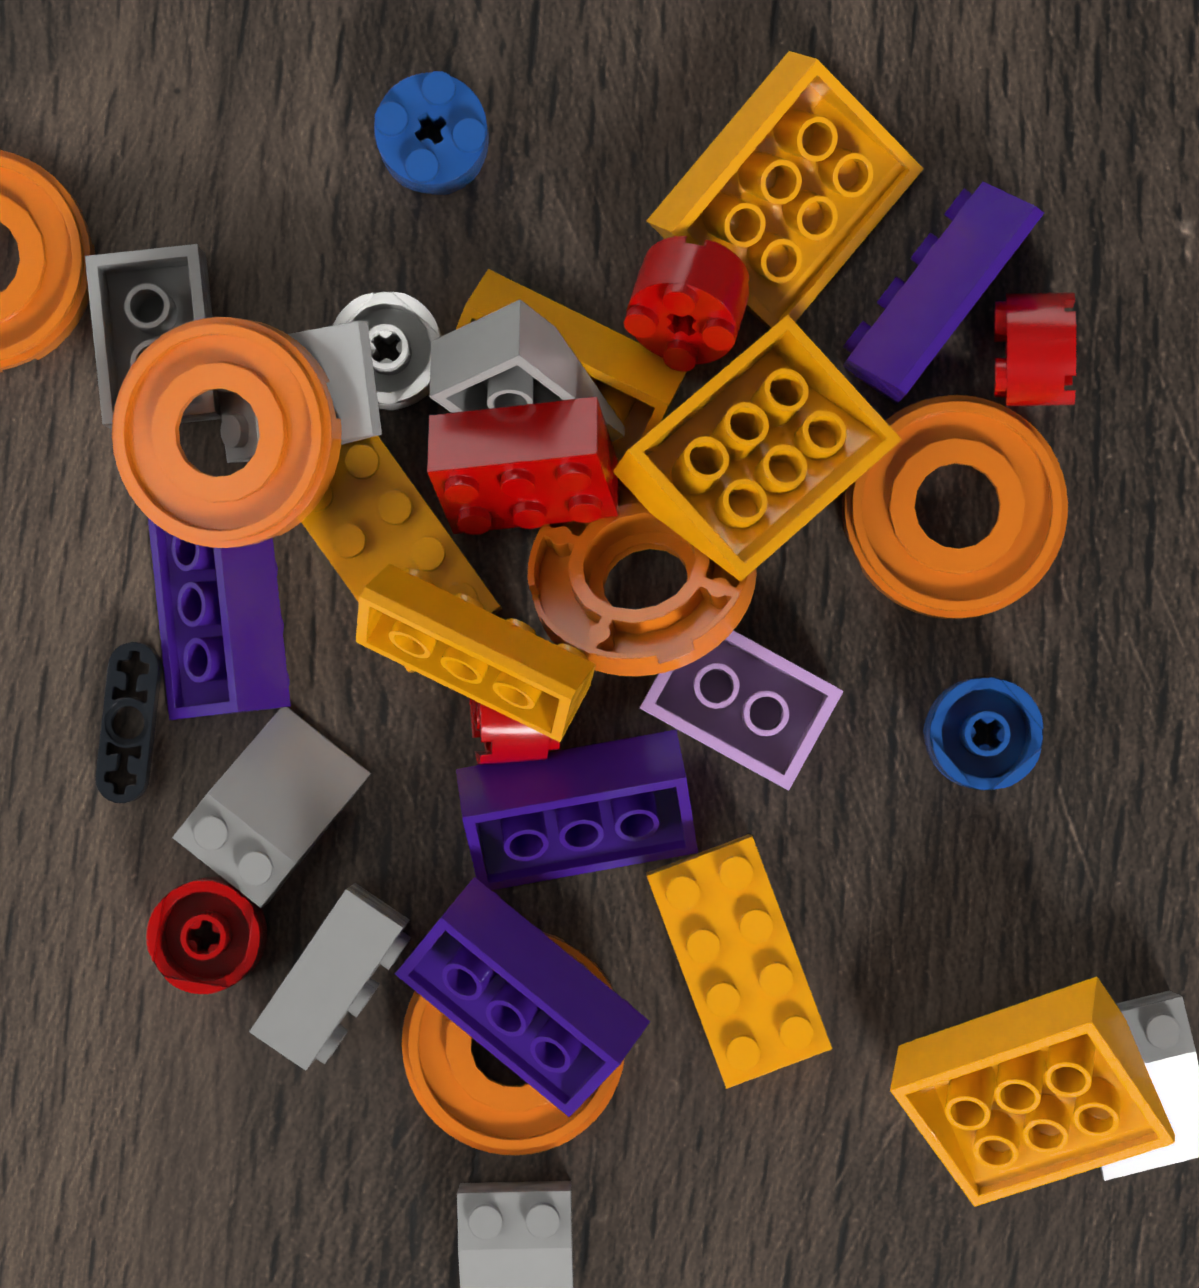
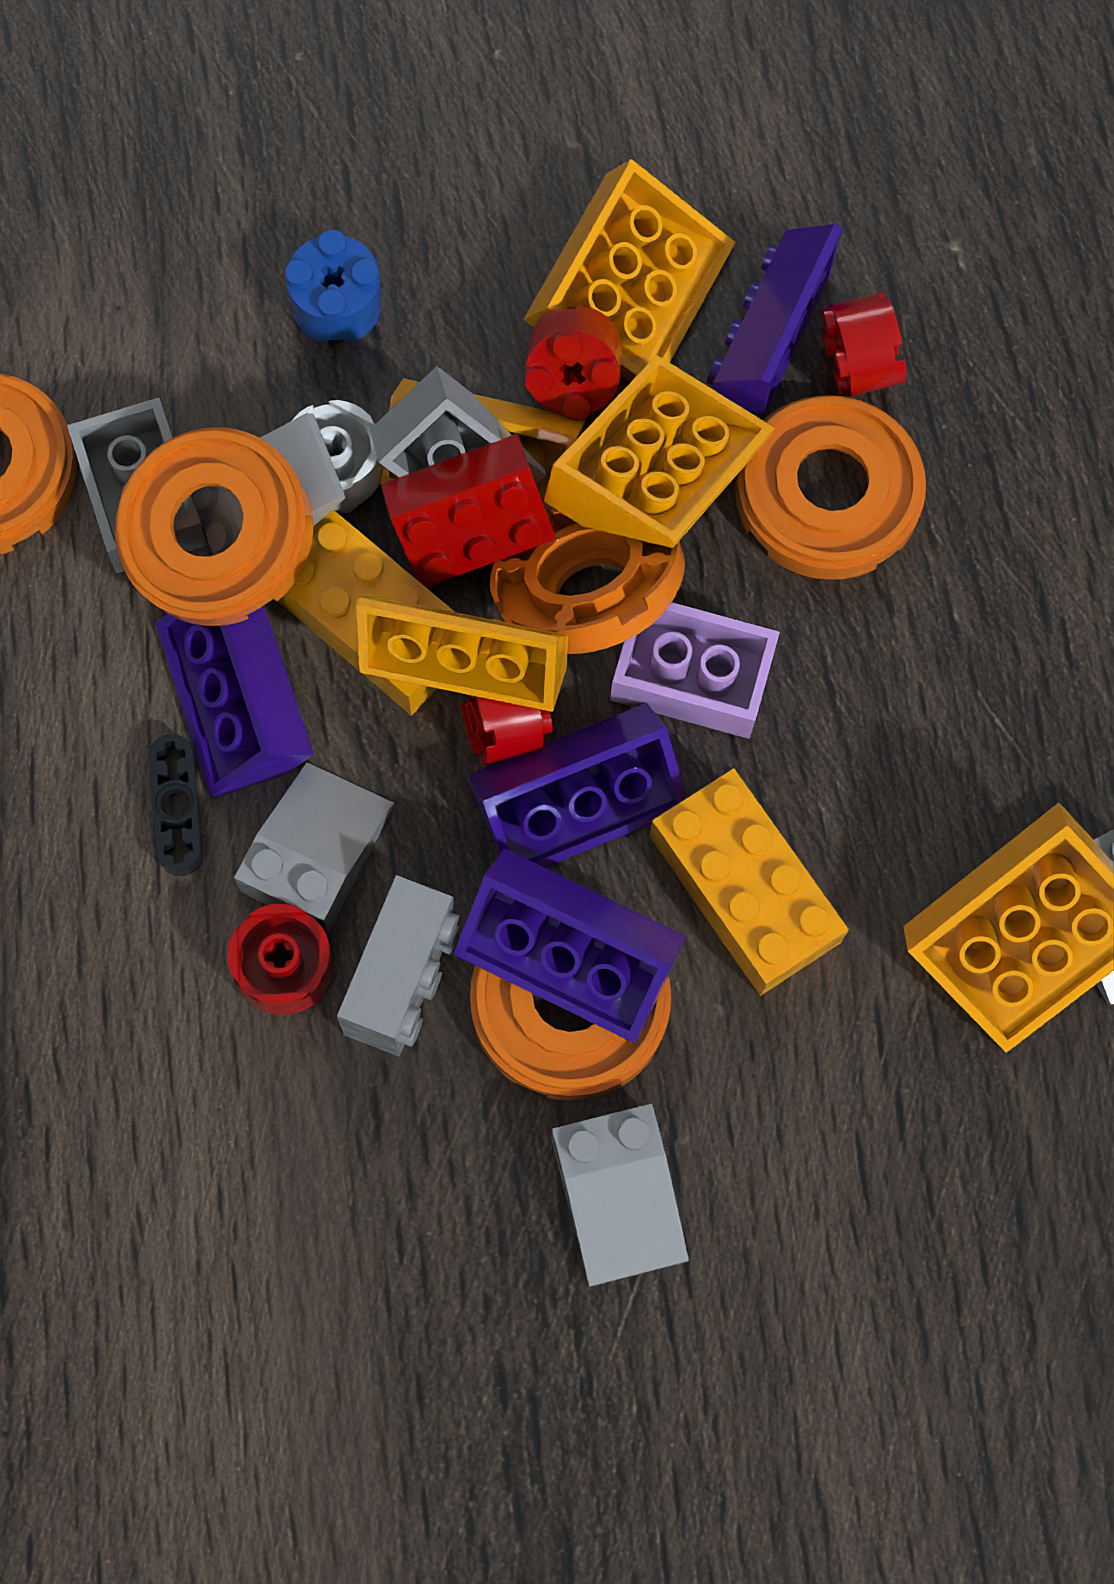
camera: 20 degrees left, 15 degrees down
blue brick [923,677,1043,790] -> none

